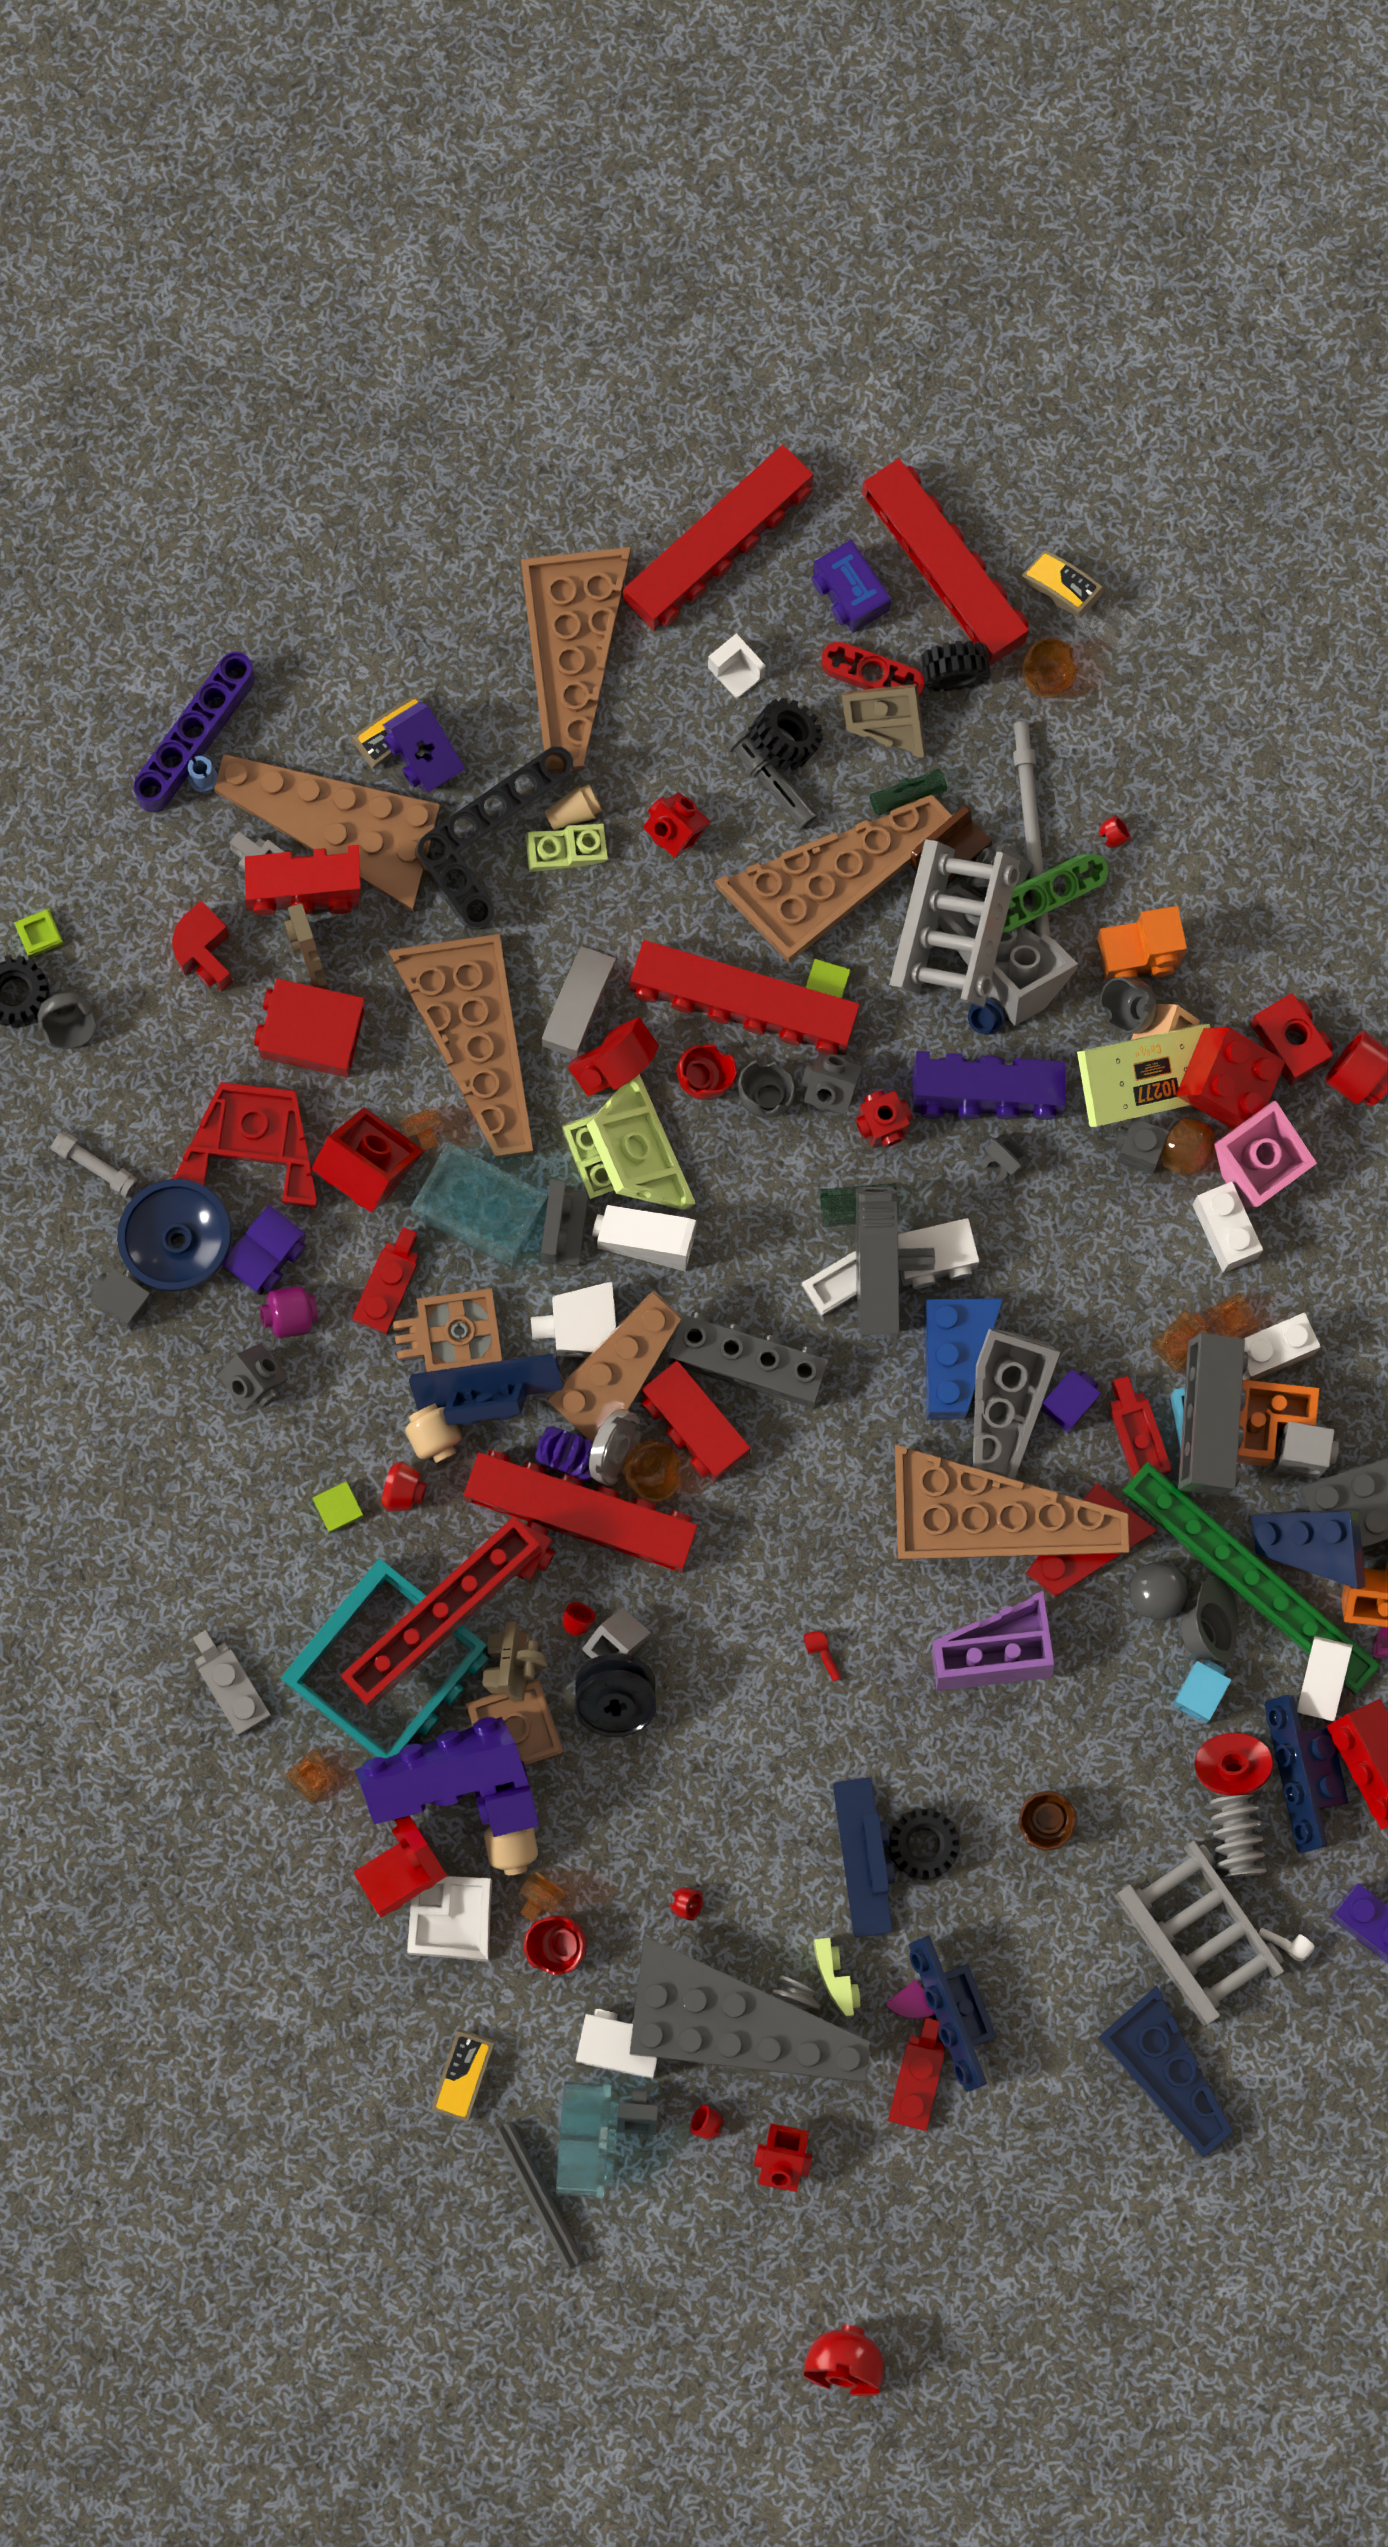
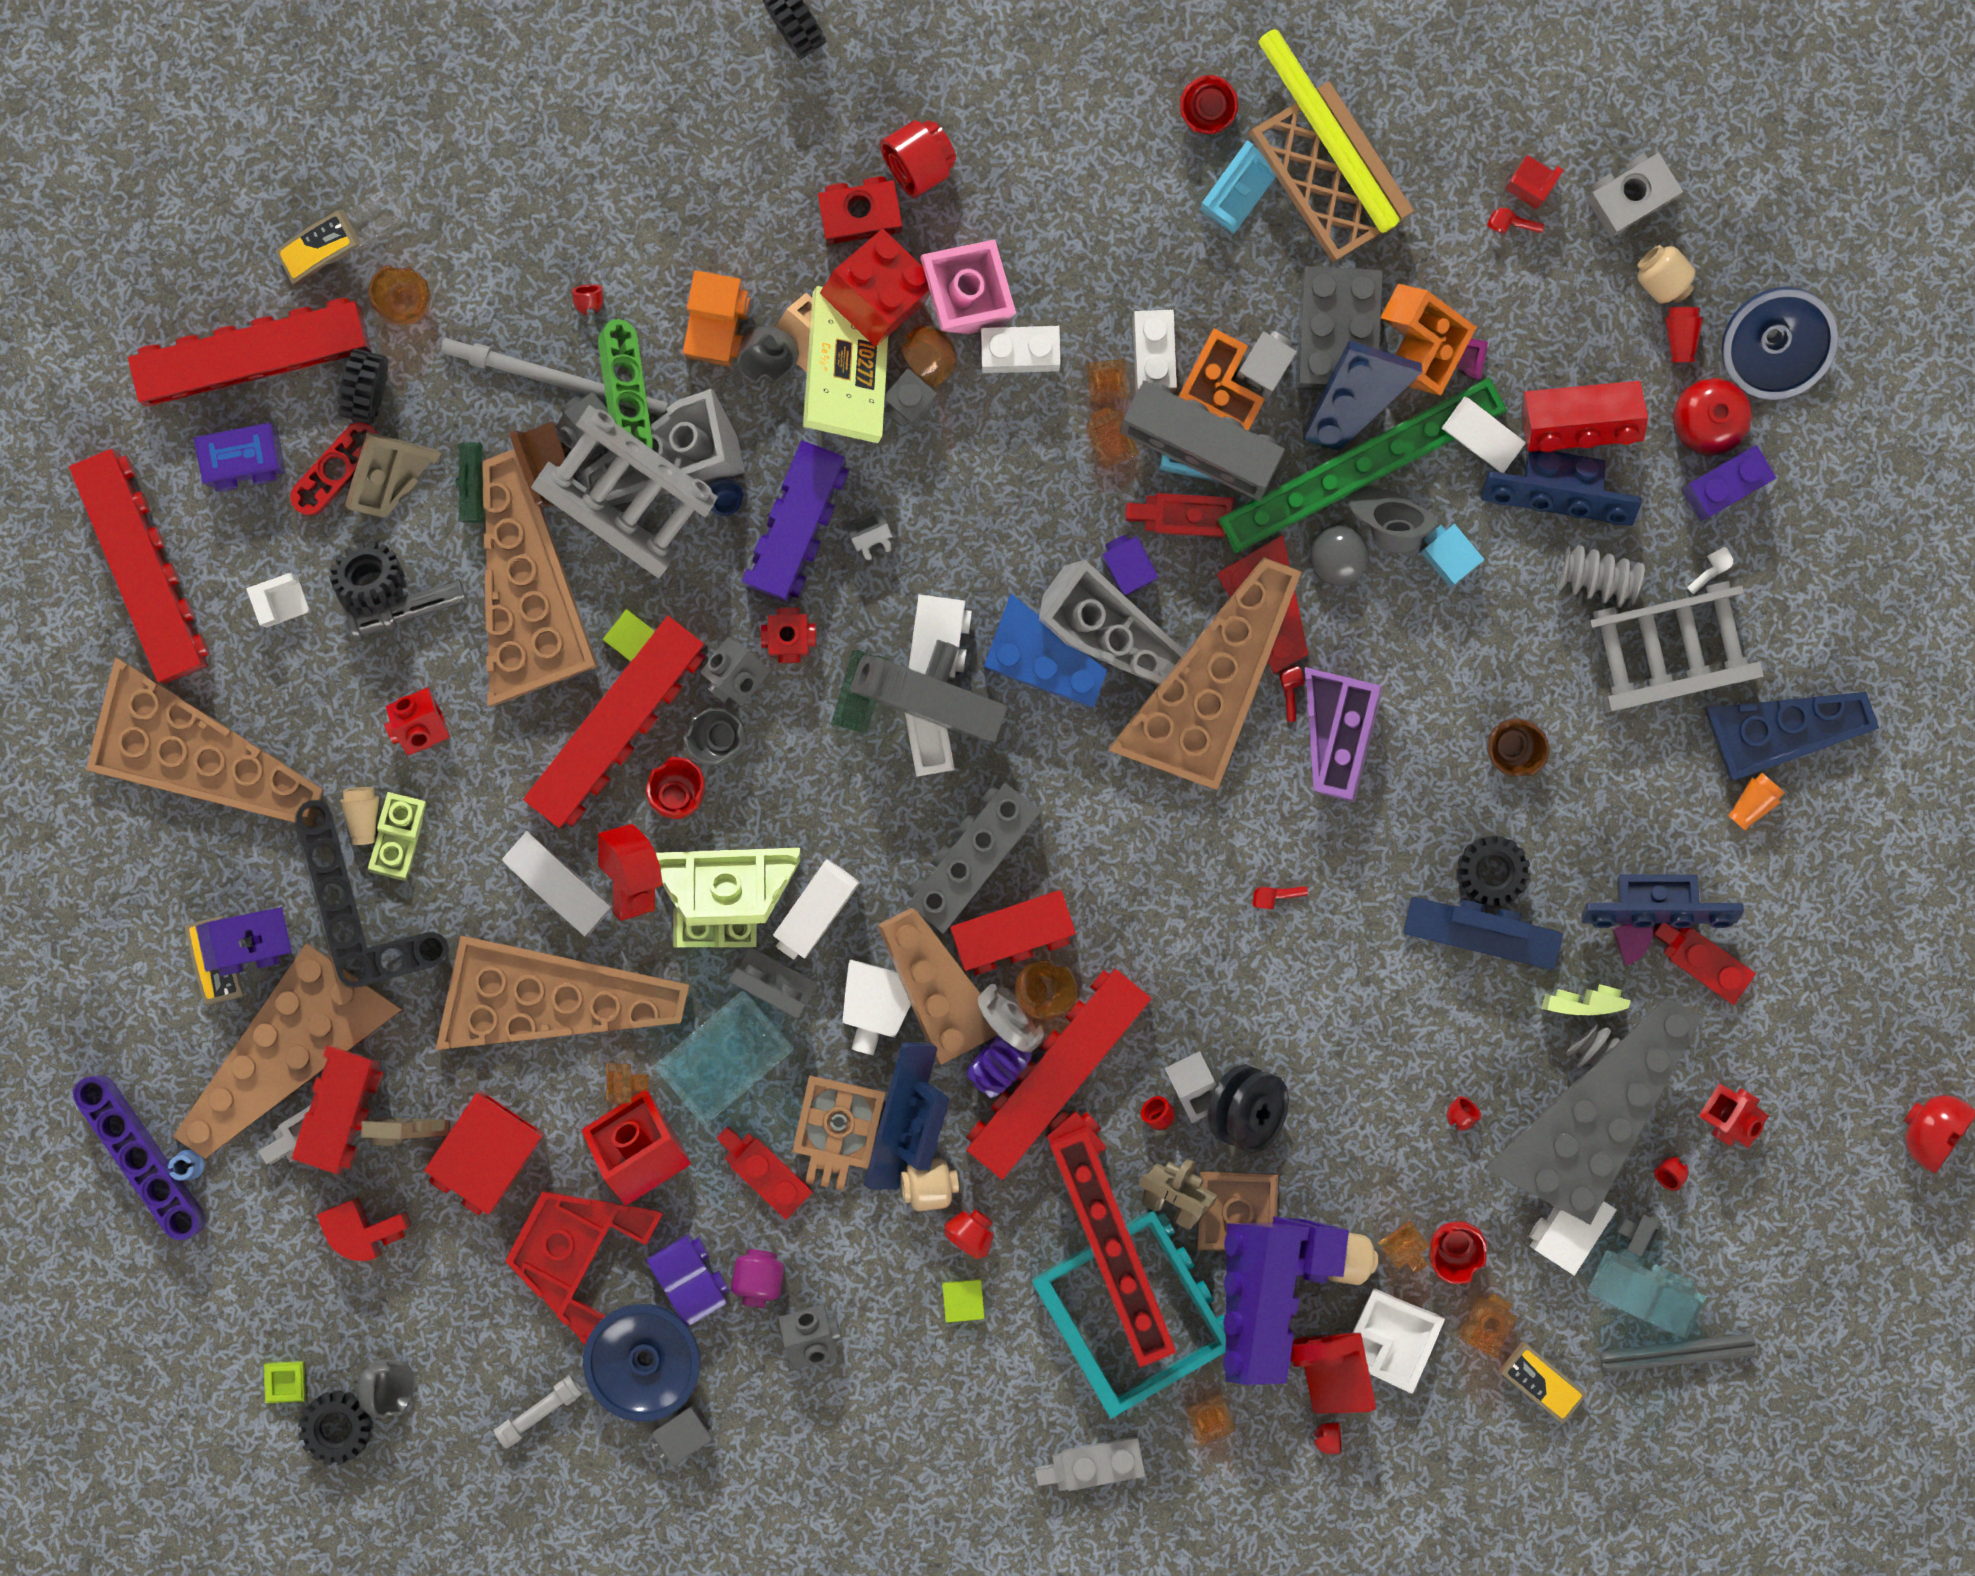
camera: 70 degrees left, 10 degrees up
red dish [1195,1733,1273,1796] -> none
none -> red hand [1279,665,1305,722]
none -> red hinge [1314,1422,1342,1454]
none -> clear orange brick [1457,1293,1517,1359]
none -> orange cone [1728,772,1785,831]

